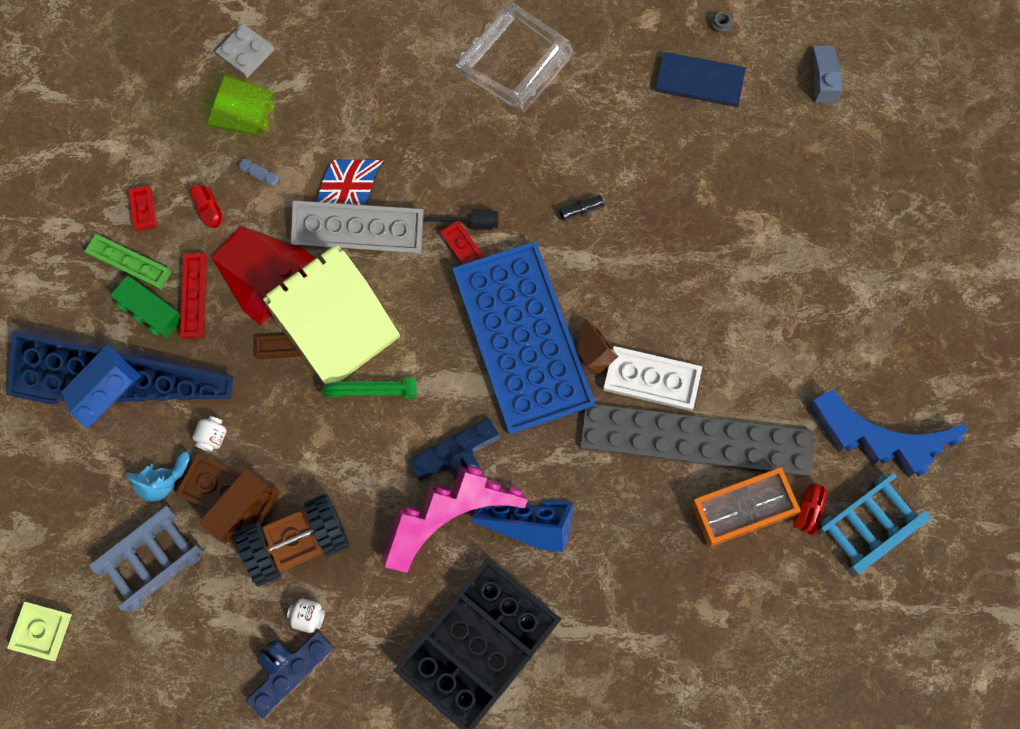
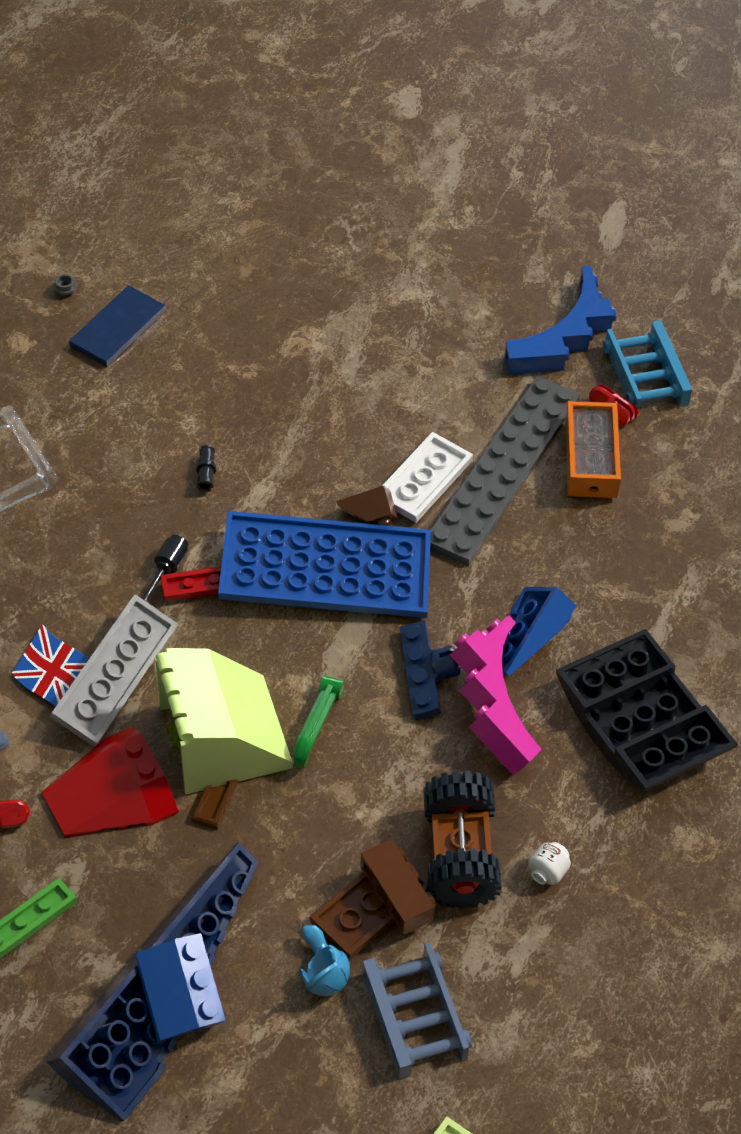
camera: 75 degrees left, 20 degrees down
green brick [110,276,181,339] -> none
red plate [180,253,207,339] -> none
white head [192,416,227,452] -> none
dark blue plate [246,631,334,719] -> none
sand blue slope [812,45,842,103] -> none

